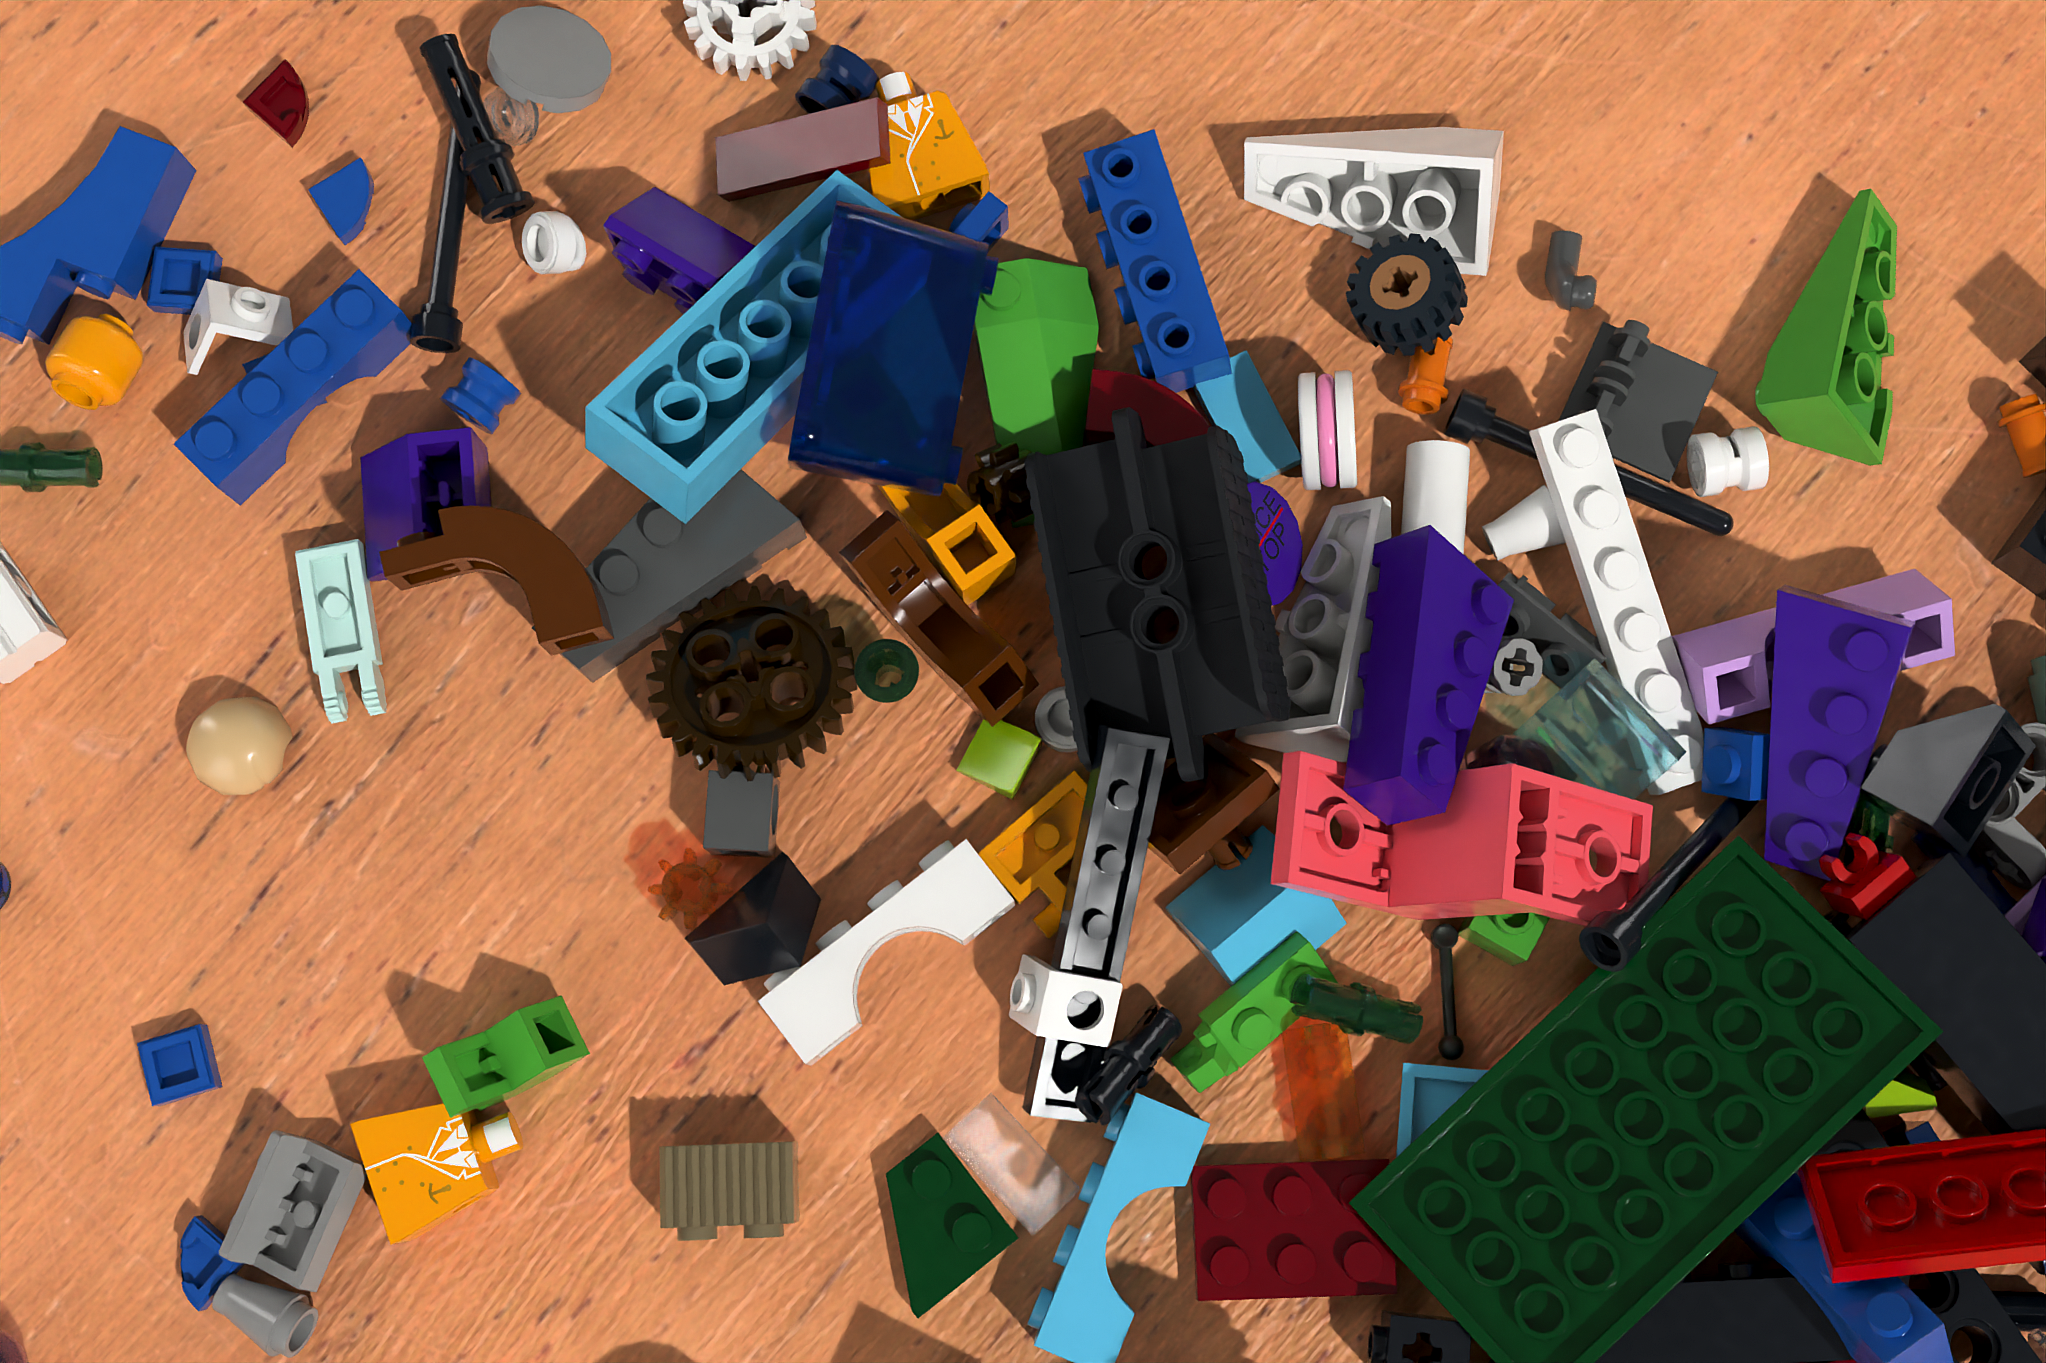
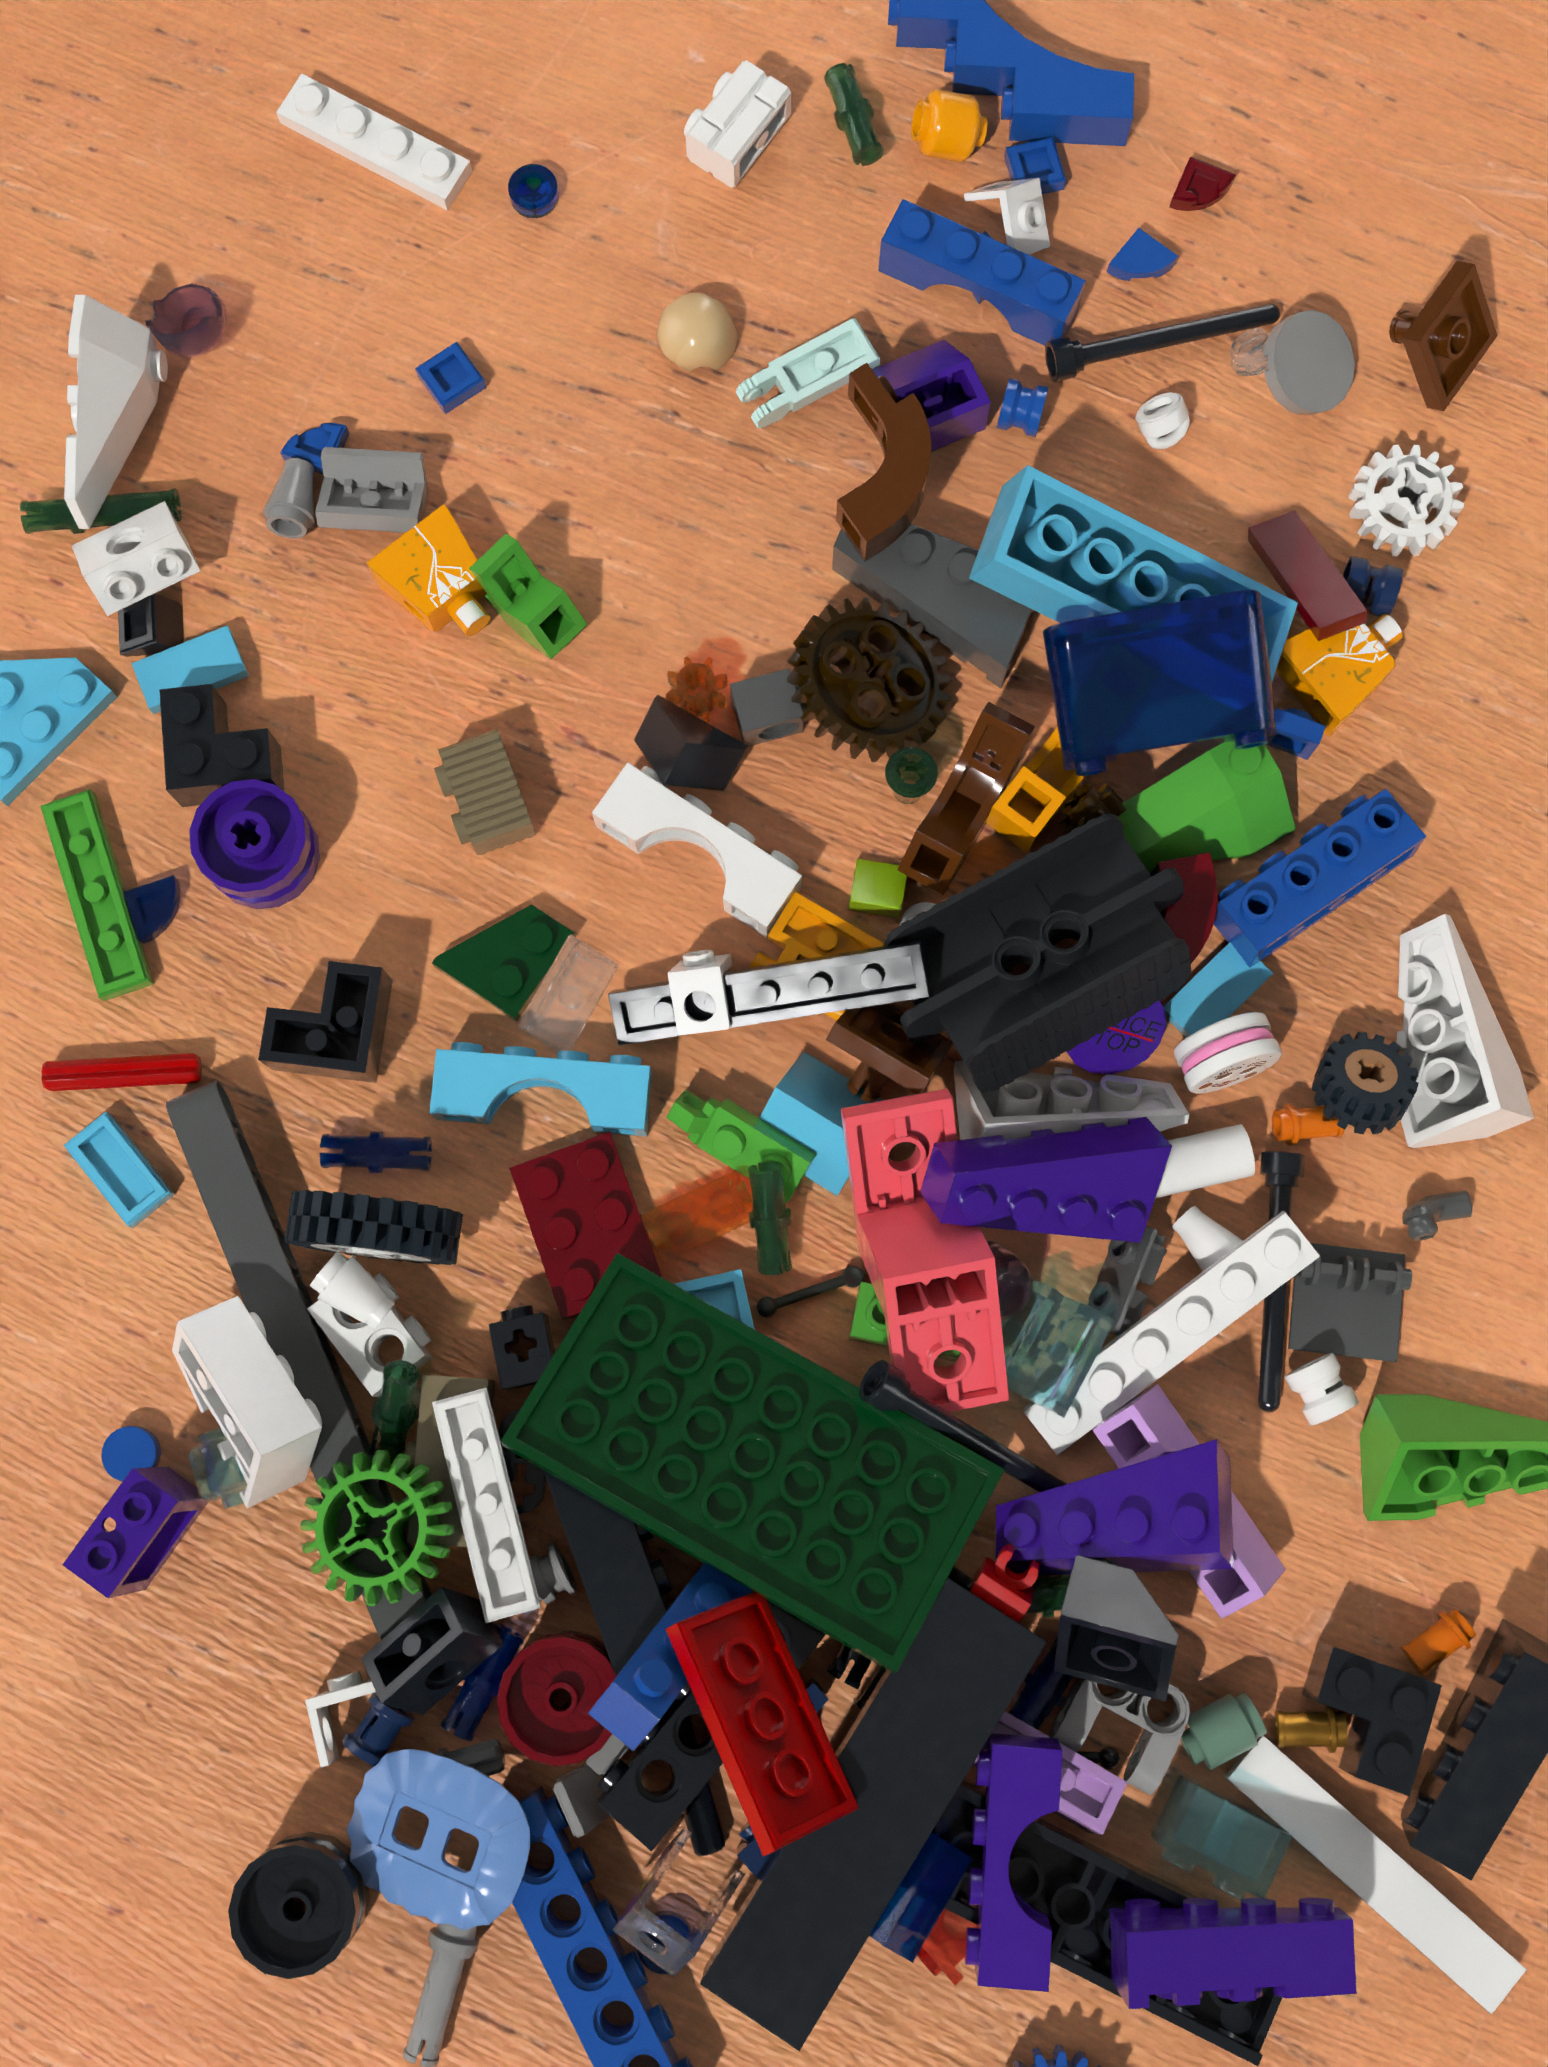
camera: 70 degrees right, 0 degrees up
black pin [419,33,535,224] -> none
dark purple slope [603,187,756,314] -> none
black pin [1075,1005,1182,1125] -> none
light grey bush [1484,636,1543,696] -> none
blue plate [1701,727,1770,801] -> none
lime slope [1863,1070,1937,1118] -> none

